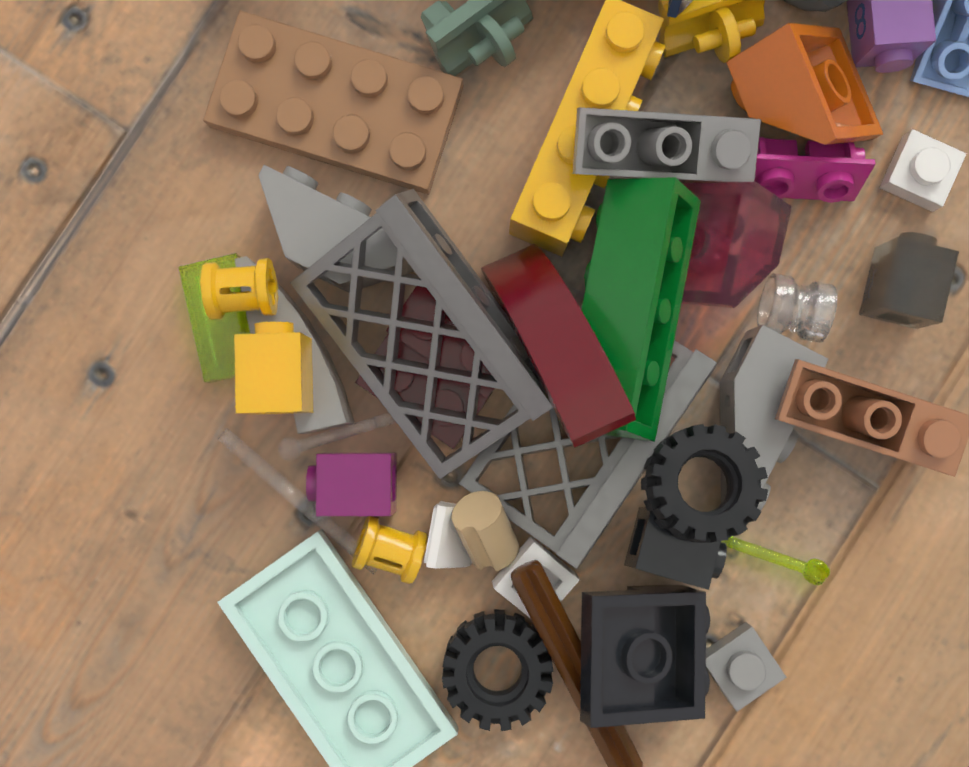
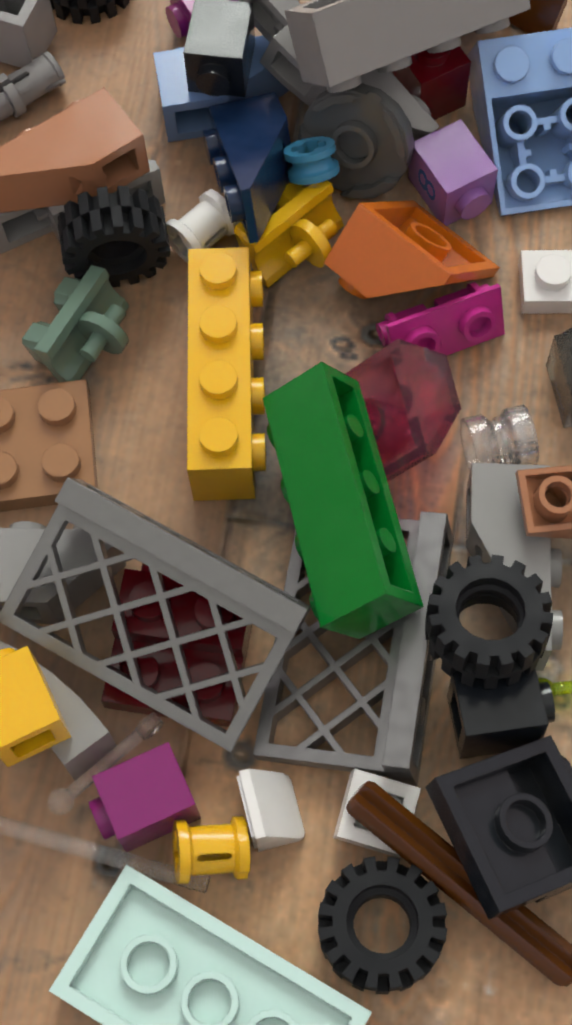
camera: 25 degrees left, 20 degrees down
tan piece [451,491,519,571] -> none
dark red slope [481,244,636,448] -> none
light grey slope [573,107,761,183] -> none

